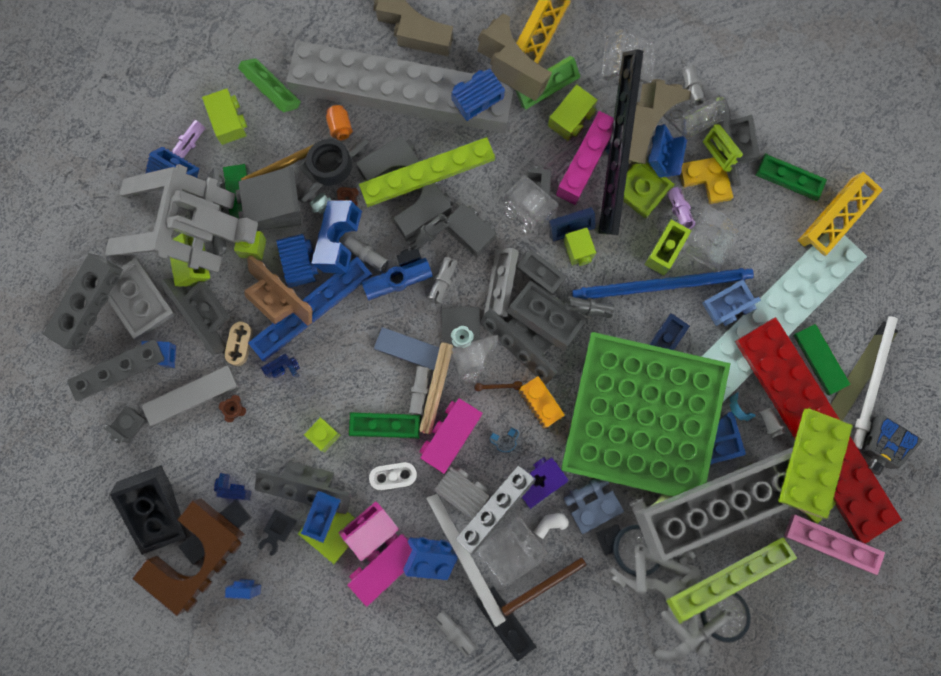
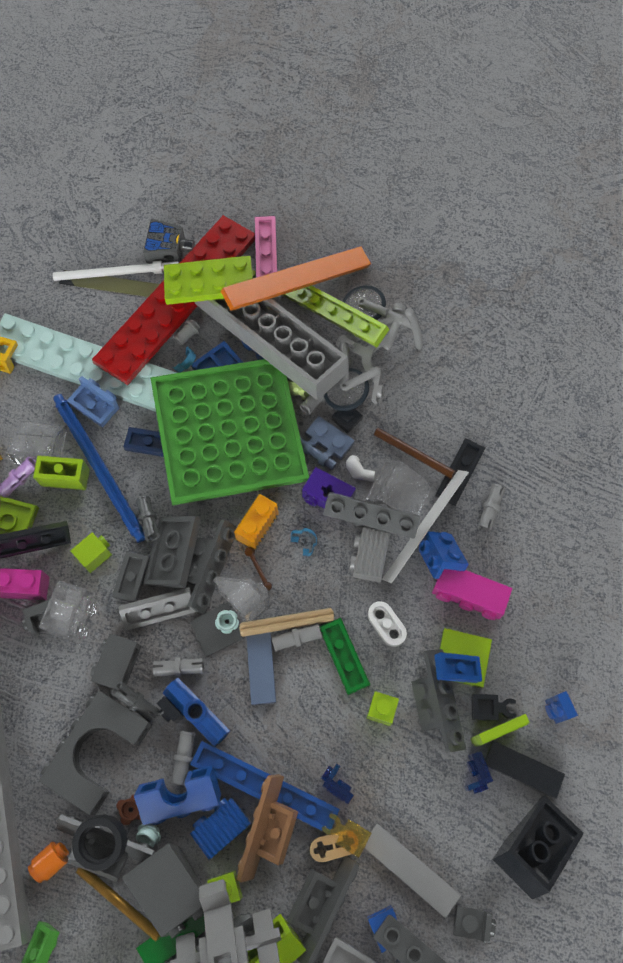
camera: 110 degrees left, 10 degrees down
reddish brown arch [132,498,245,616] -> none
copper plate [219,395,247,423] -> none
brick [338,502,399,561] -> none
lime plate [359,137,495,207] -> none
dark pink brick [419,398,483,474] -> none
dark blue plate [549,207,596,242] -> none
green tile [793,324,851,396] -> none
none -> orange tile [221,246,371,311]
none -> clear yellow plate [322,813,372,858]
none -> lime tile [470,714,530,747]

